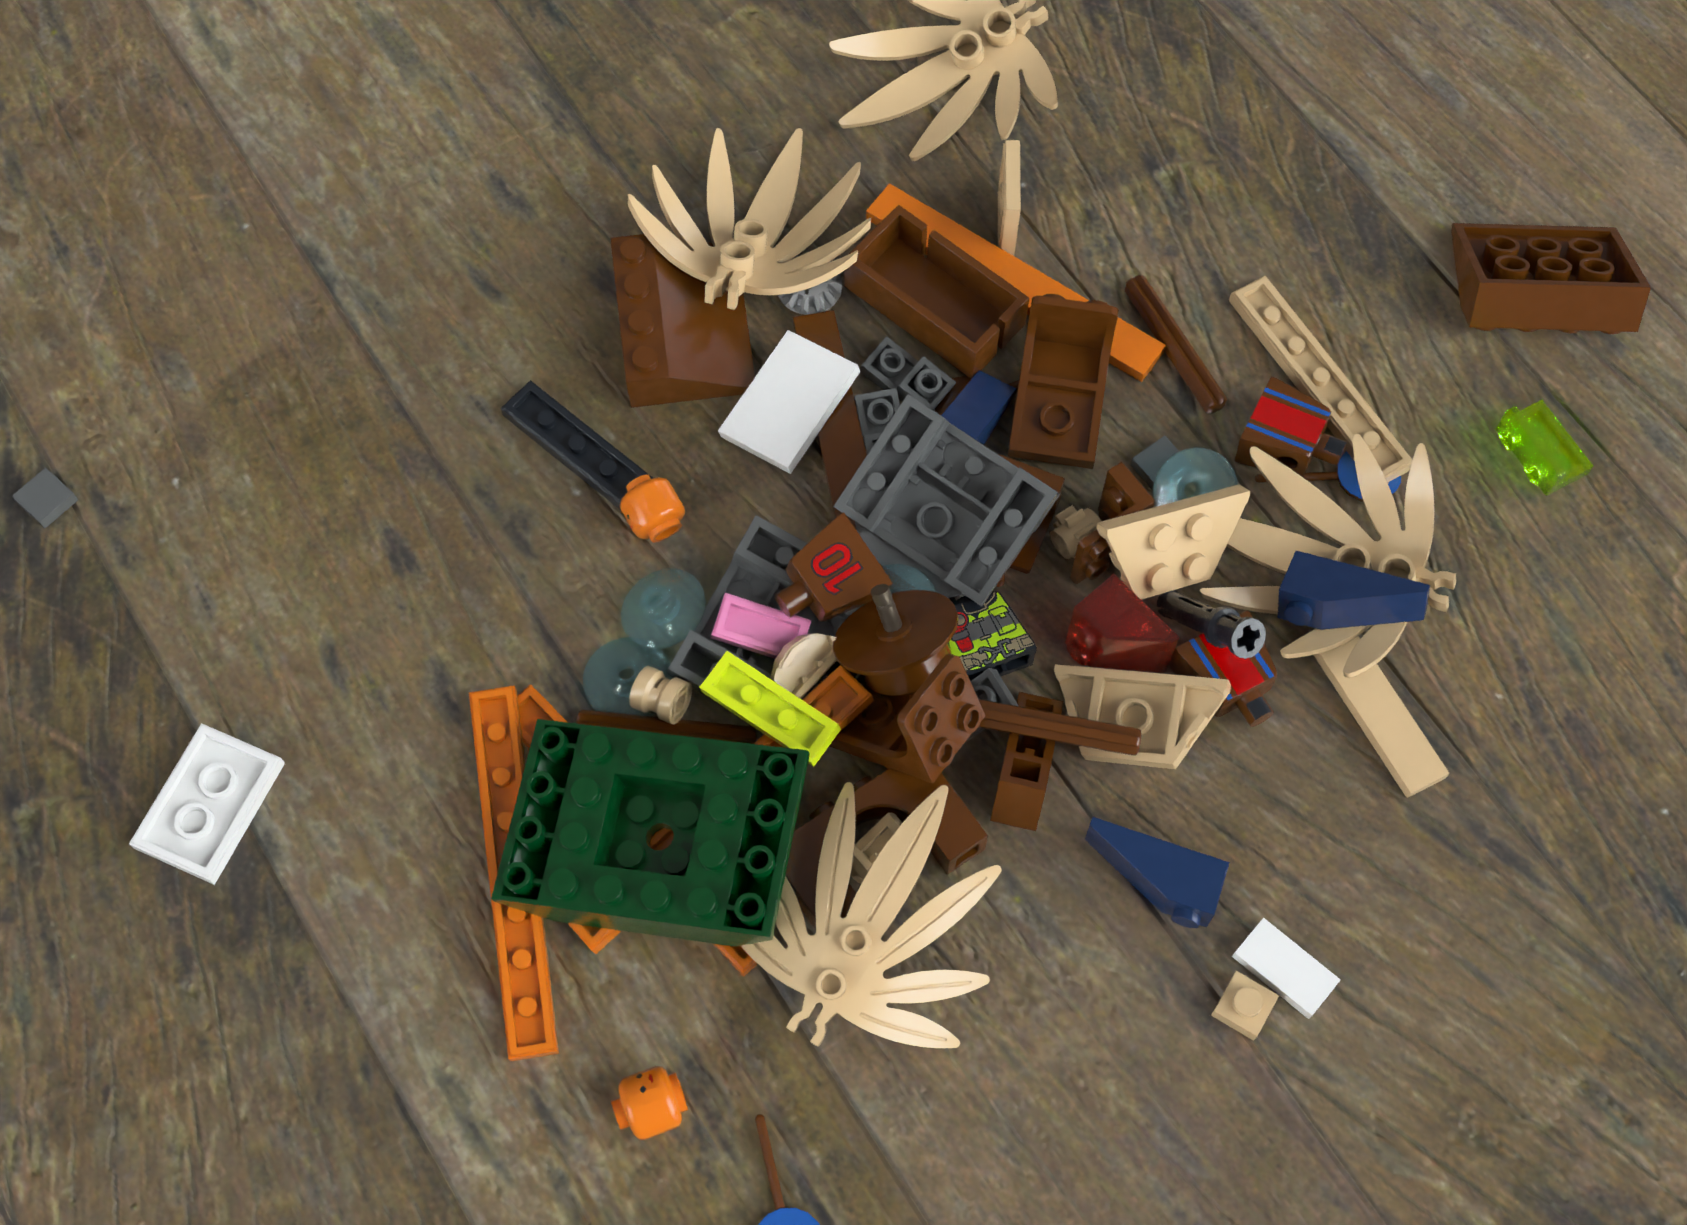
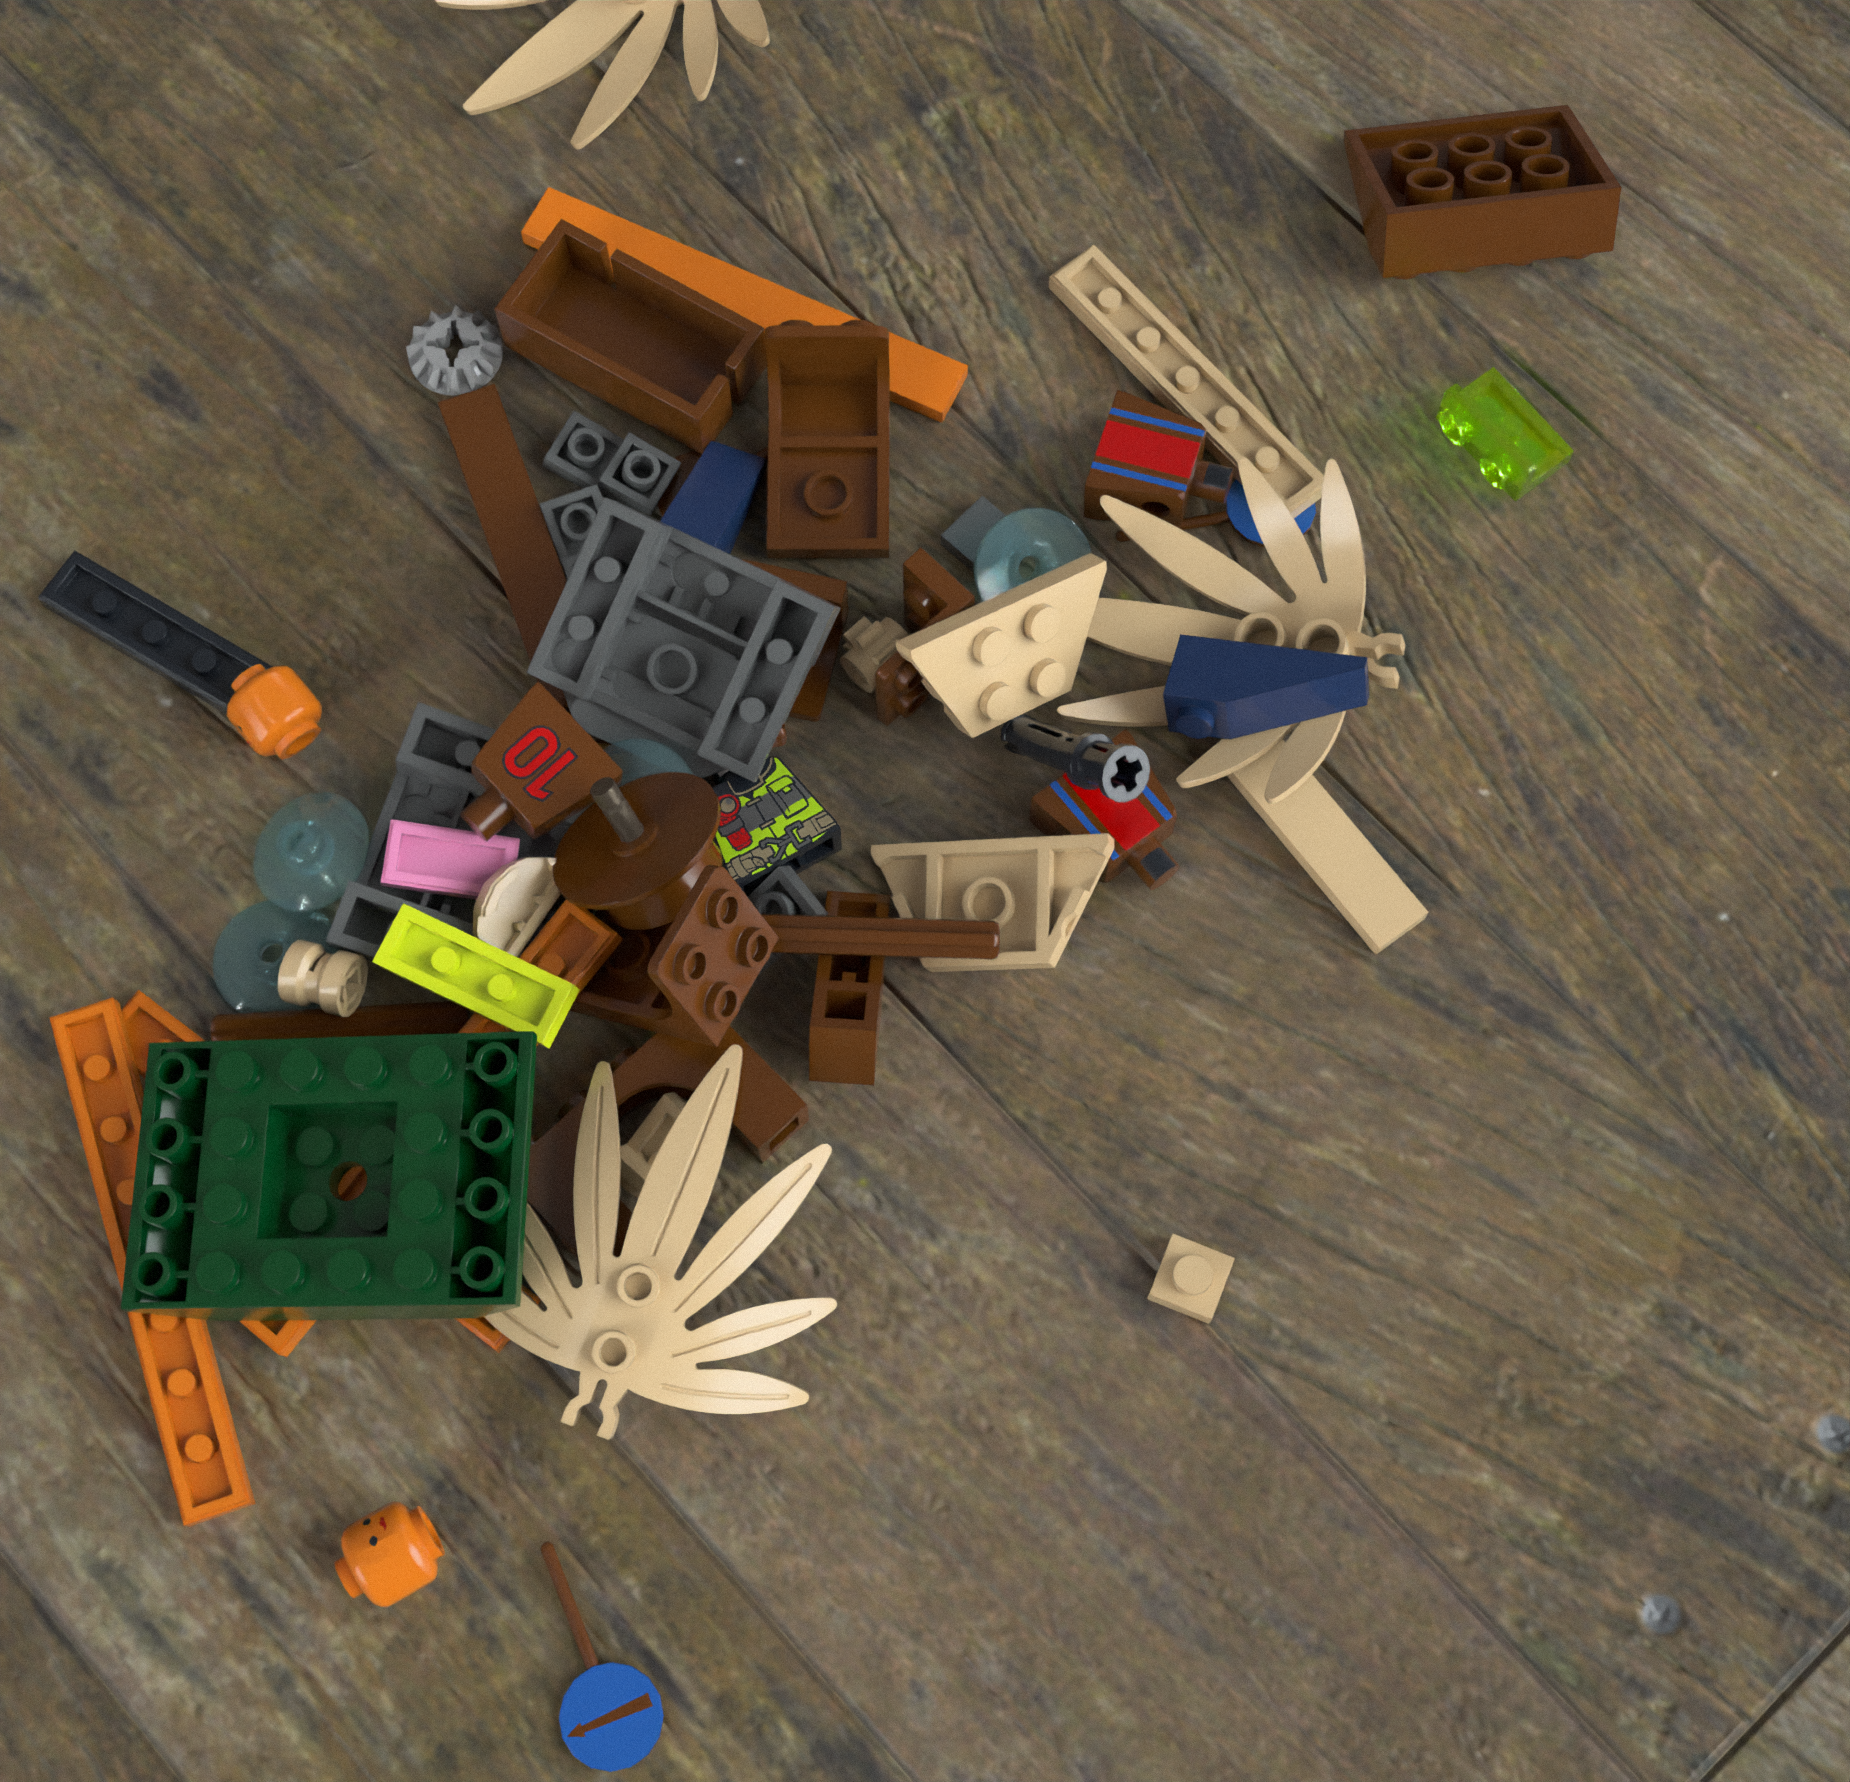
camera: 10 degrees left, 5 degrees up
reddish brown slope [610,234,755,408] -> none
tan plant [628,128,871,310] -> none
white tile [718,330,860,474] -> none
tan tile [998,140,1021,256] -> none
clear red slope [1065,574,1179,674] -> none
dark blue slope [1085,817,1230,928] -> none
reddish brown axle [1125,275,1227,414] -> none
white tile [1232,918,1340,1019] -> none

